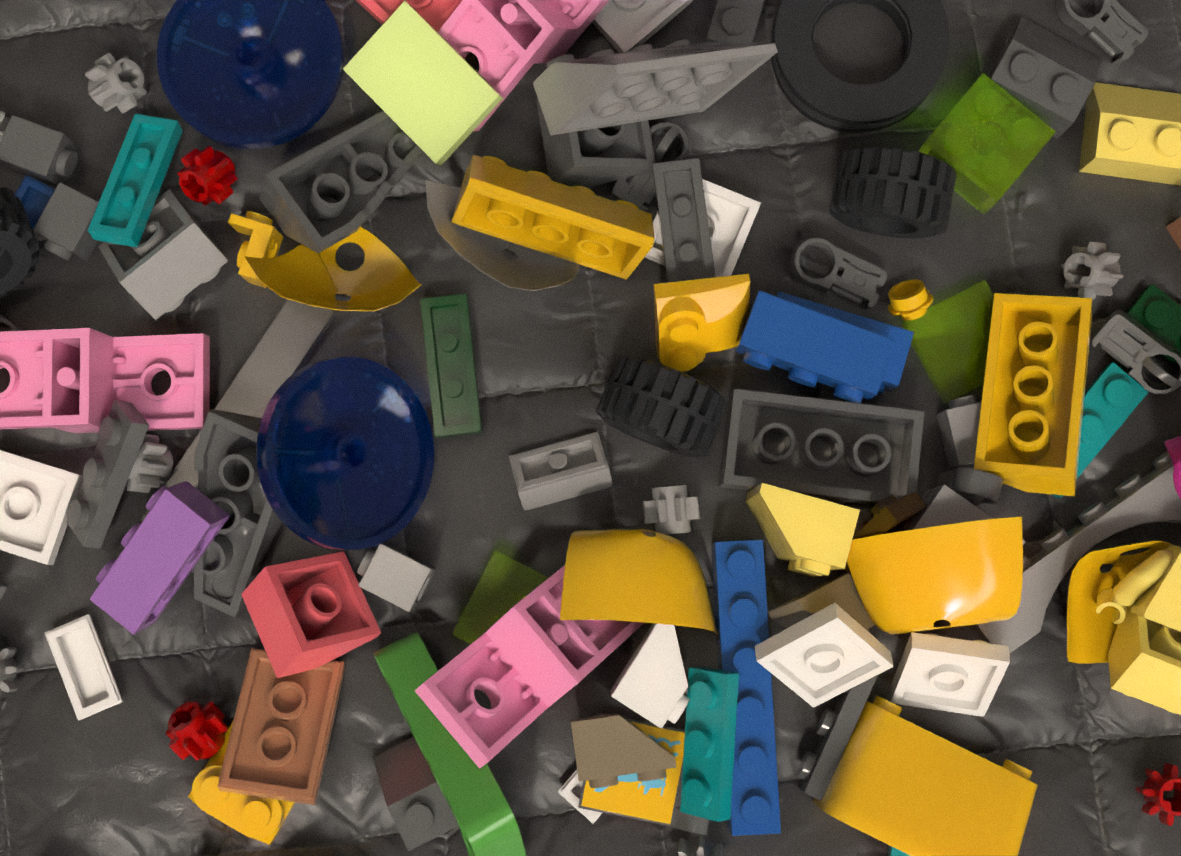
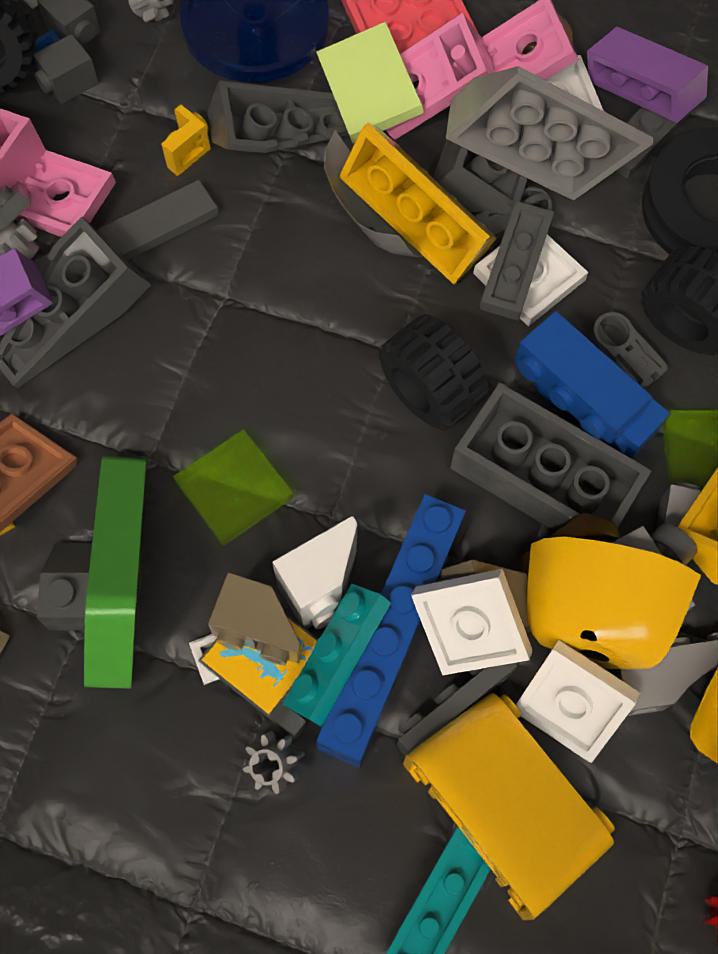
camera: 25 degrees right, 15 degrees down
teal plate [87,114,183,247] -> none
light grey slope [98,189,228,320] -> none
red gear [177,146,238,206] -> none
coral slope [241,551,381,678] -> none
yellow piece [244,227,422,311] -> none
clear blue dish [256,357,434,550] -> none
light grey brick [357,543,435,612] -> none
bright pink bracket [415,565,644,769] -> none
dark green plate [420,294,482,438] -> none
light grey slope [509,431,612,510] -> none
yellow piece [560,529,718,635] -> none
light grey gear [643,485,700,534] -> none
yellow slope [654,274,750,372] -> none
light yellow slope [745,483,860,577] -> none
yellow plate [888,279,933,321] -> none

